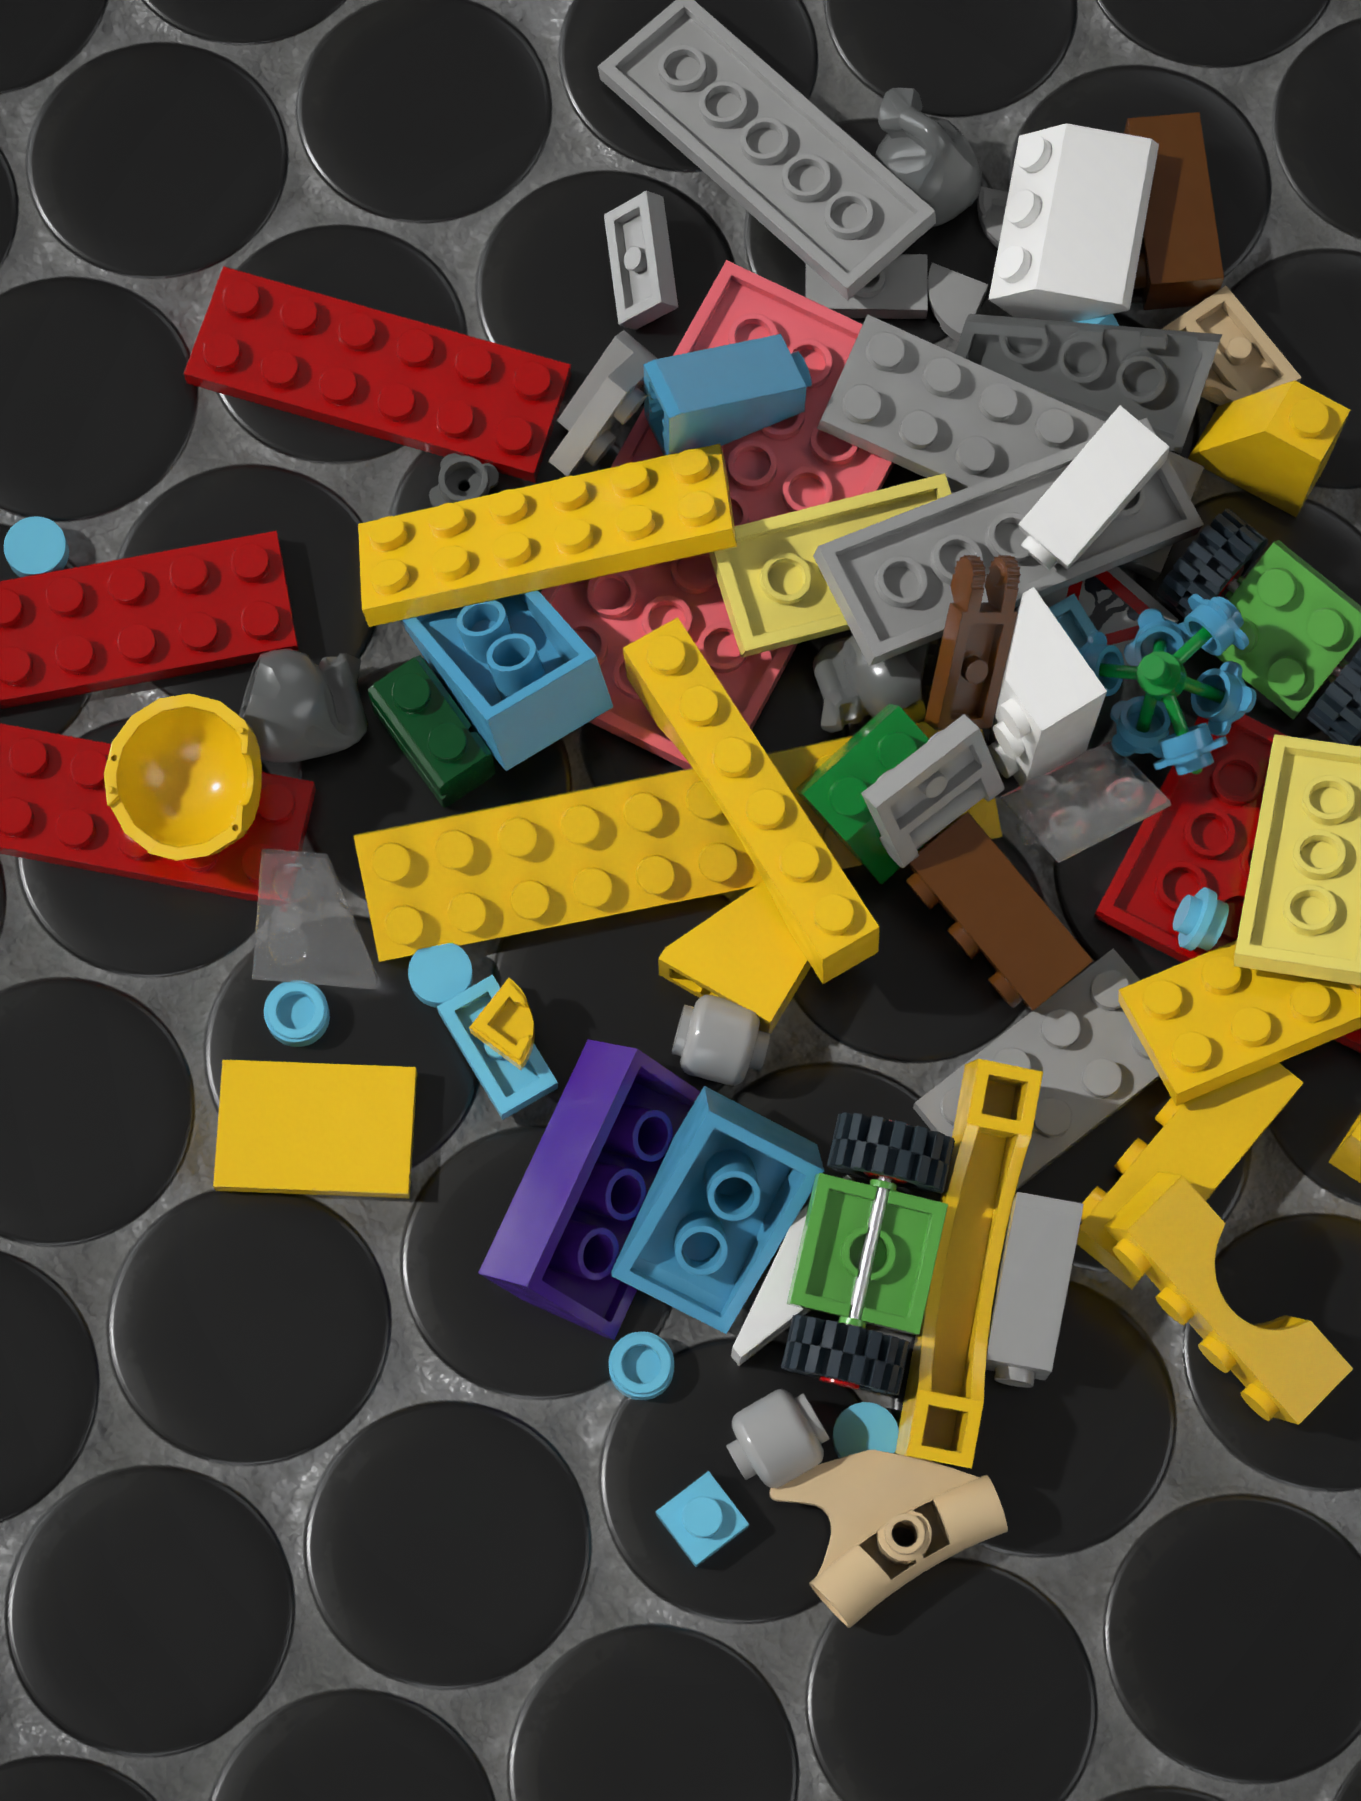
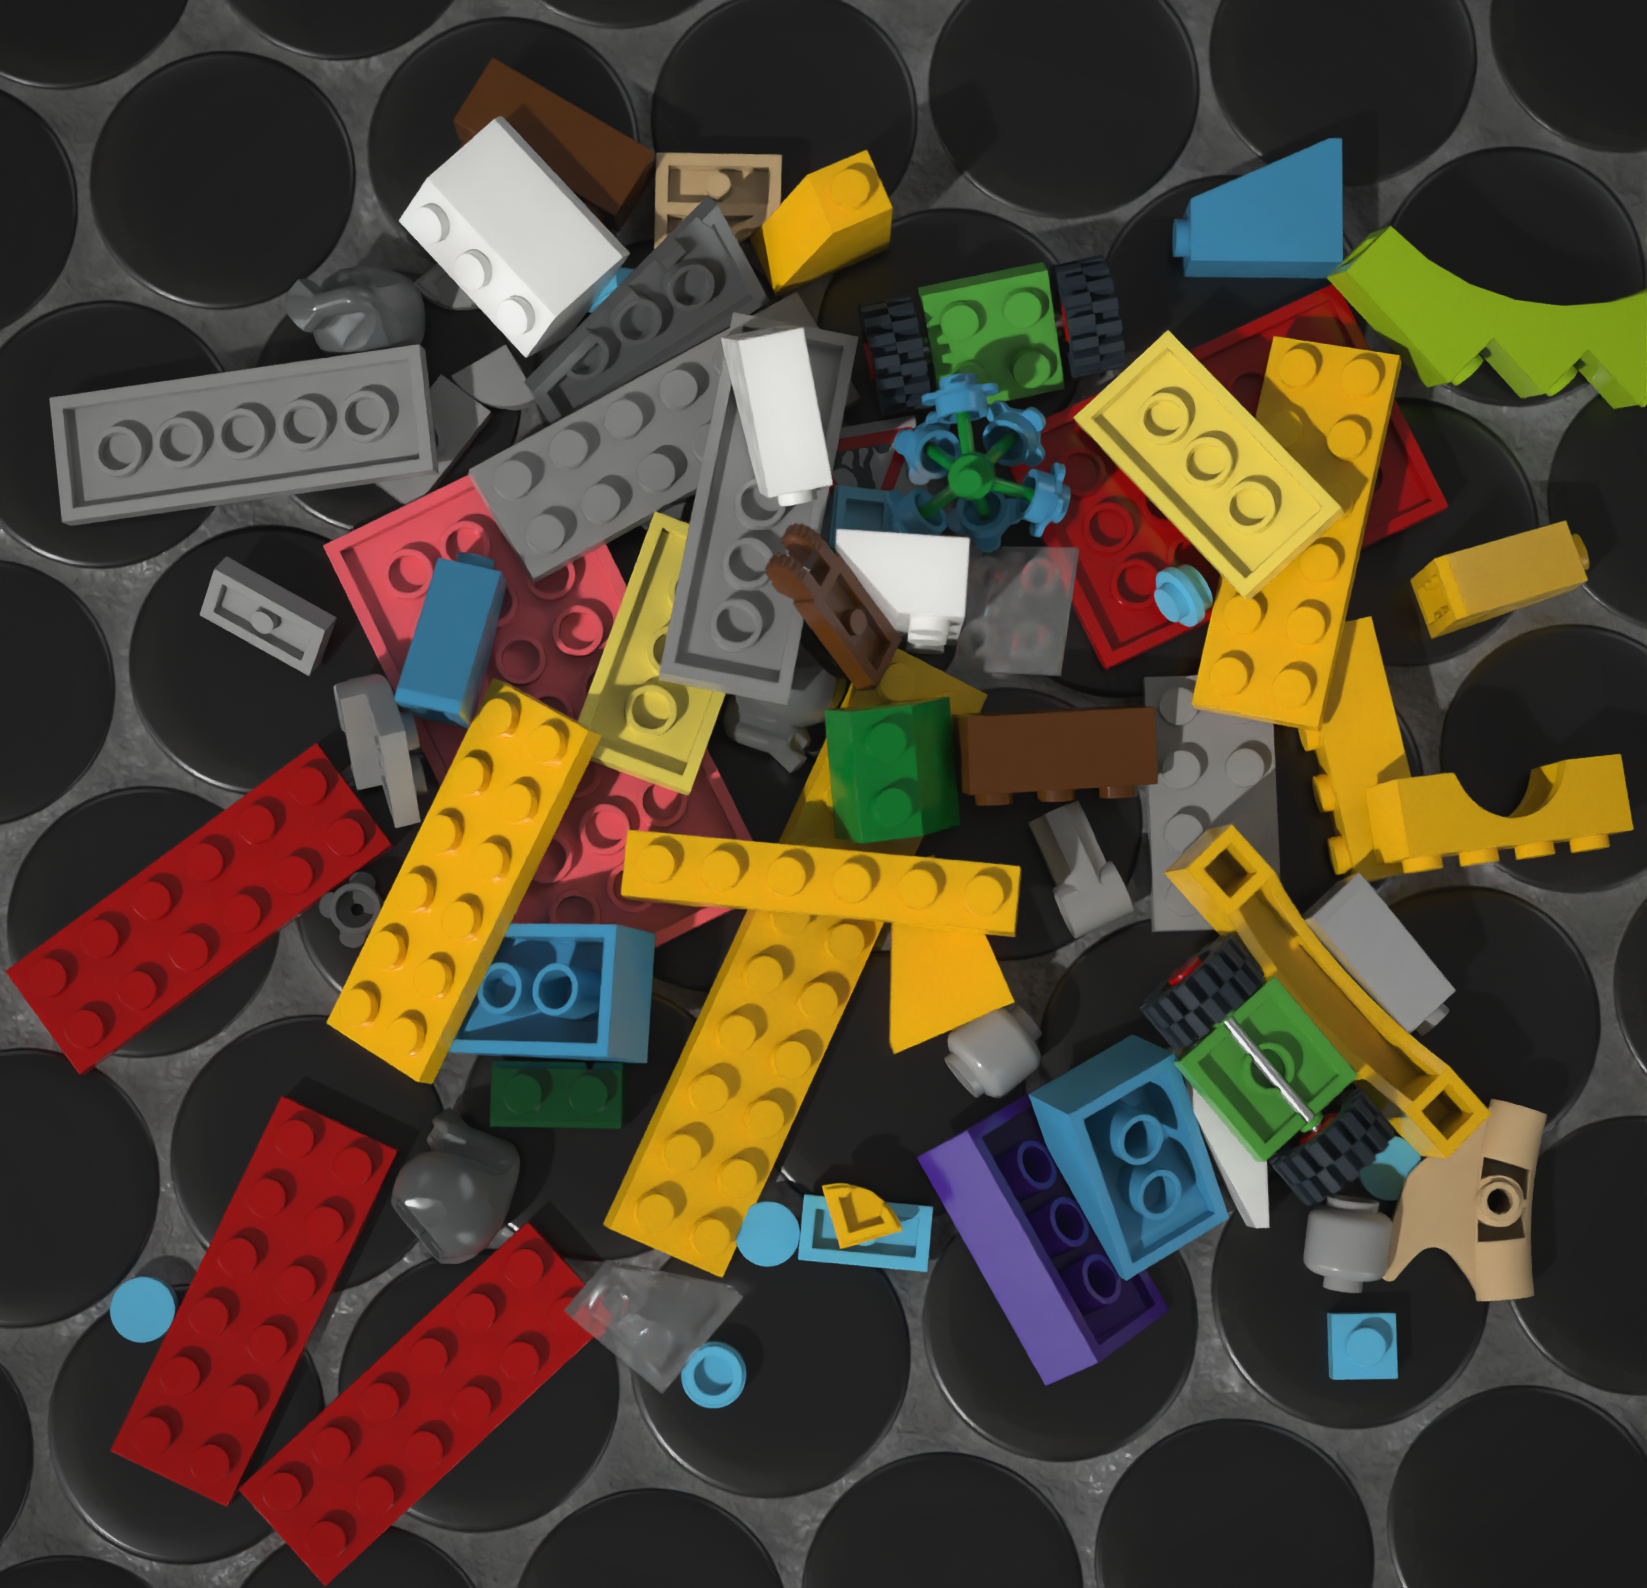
camera: 55 degrees left, 10 degrees up
yellow cylinder [104,693,262,861] -> none
yellow tile [213,1060,417,1198] -> none
medium azure tile [609,1332,674,1400] -> none
light grey plate [861,714,1005,868] -> none
none -> light grey piece [1027,801,1134,939]

